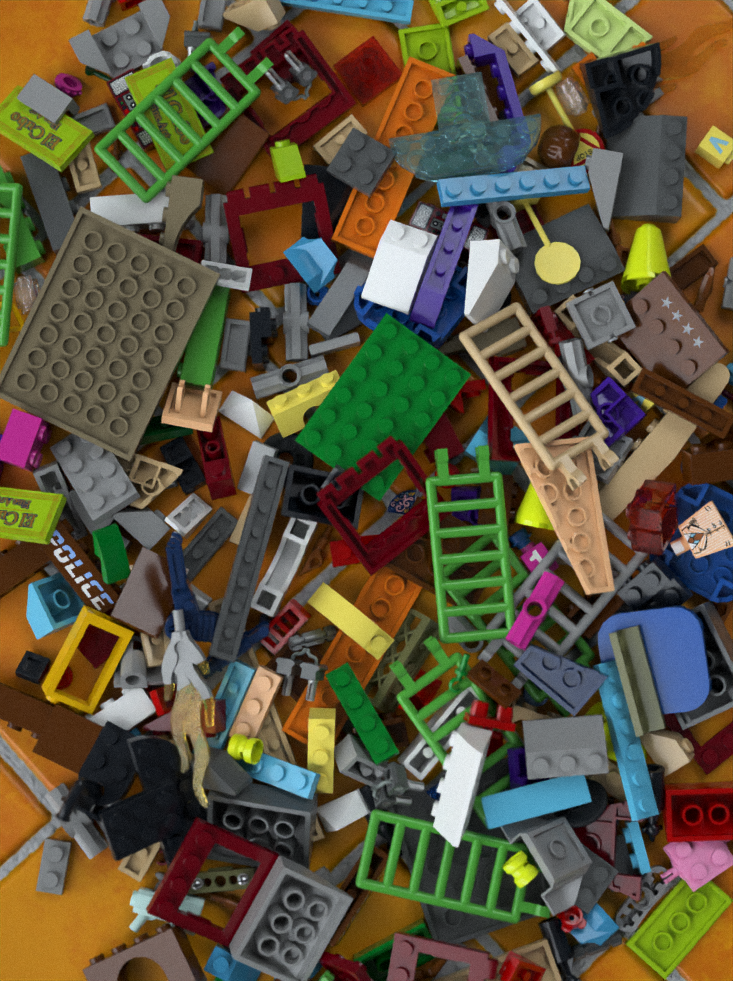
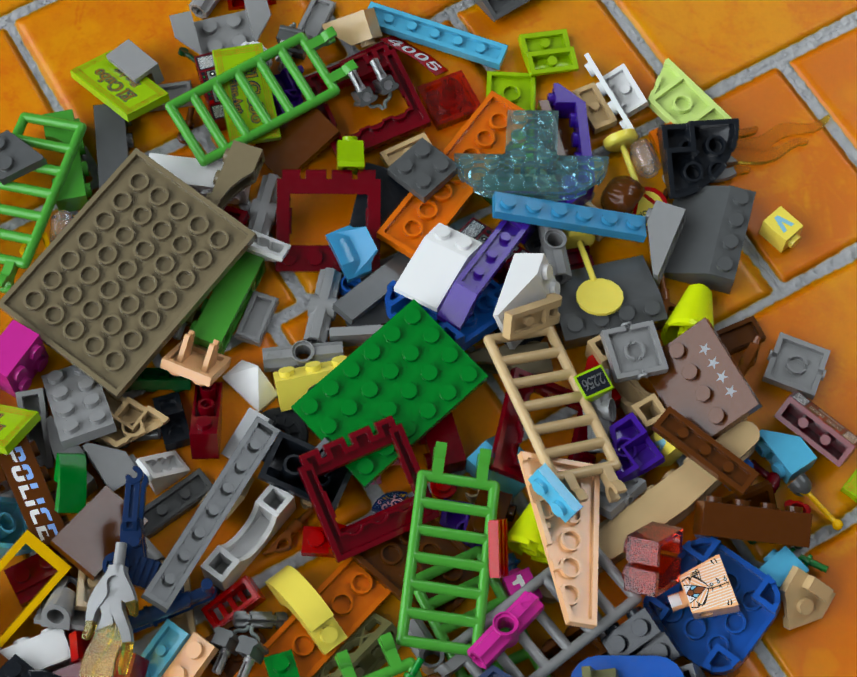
camera: 10 degrees right, 20 degrees down
dark pink animal [54,73,82,98] -> none
tan plate [69,142,102,195] -> none
black plate [249,307,278,371] -> none
red slope [449,379,486,416] -> none
dark red plate [530,305,561,349] -> none
none -> red sticker [379,35,449,76]
none -> red tile [488,519,509,578]
none -> tan plate [502,293,562,340]
none -> medium azure plate [528,463,583,523]
none -> slope [573,364,615,402]

